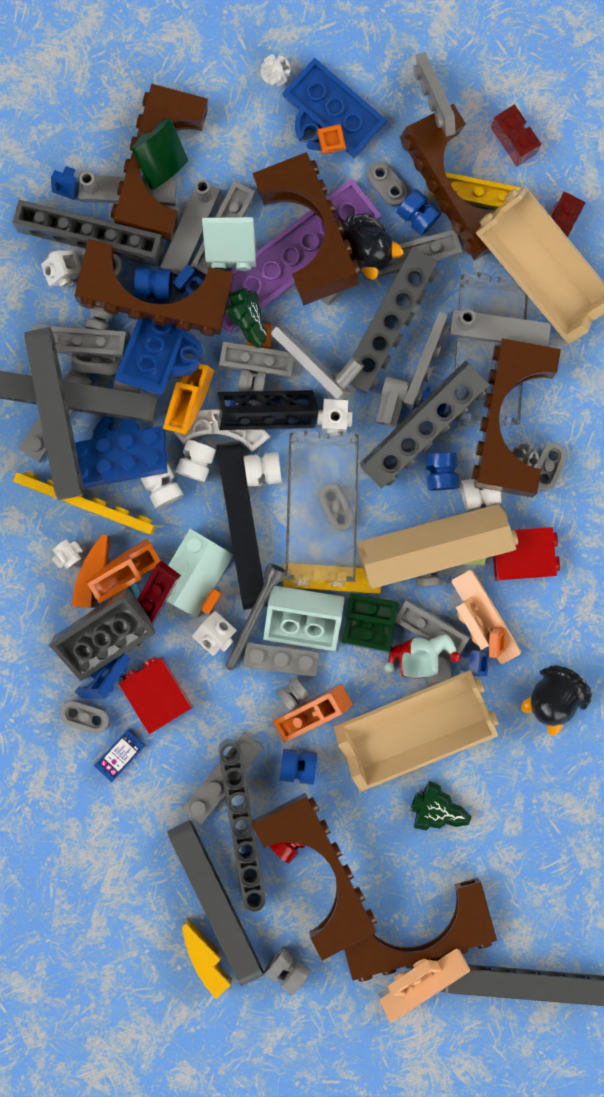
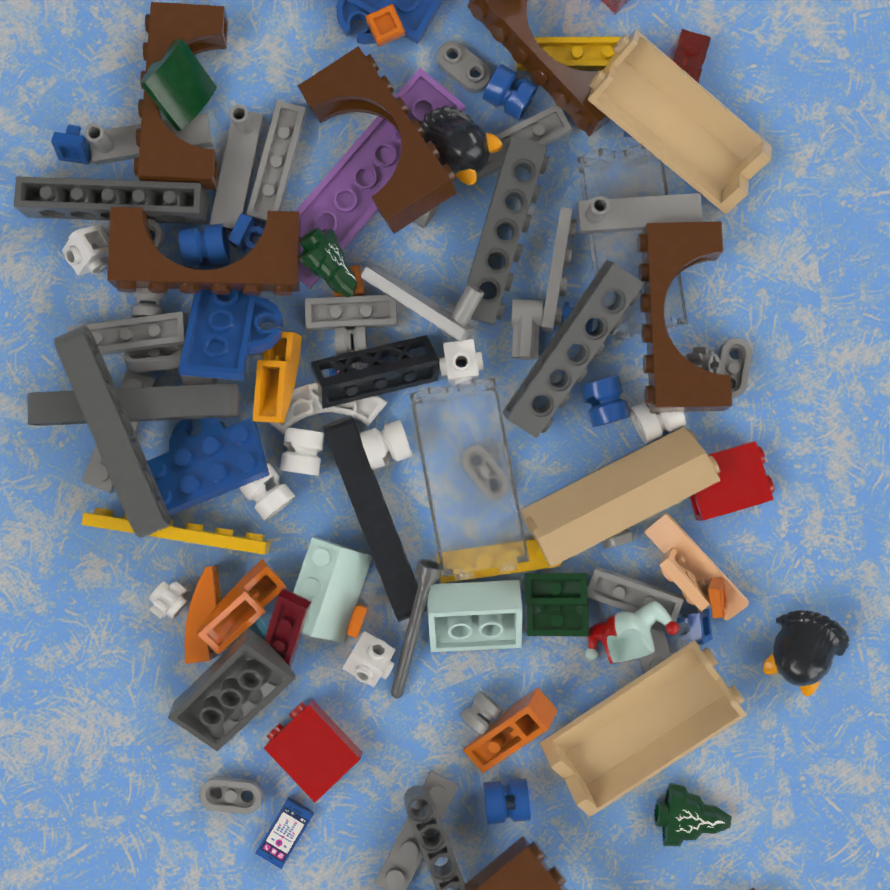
camera: 15 degrees left, 0 degrees up
blue wing [75,653,131,699] -> none
light aqua slope [202,217,256,271] -> none
light grey plate [243,643,319,677] -> none

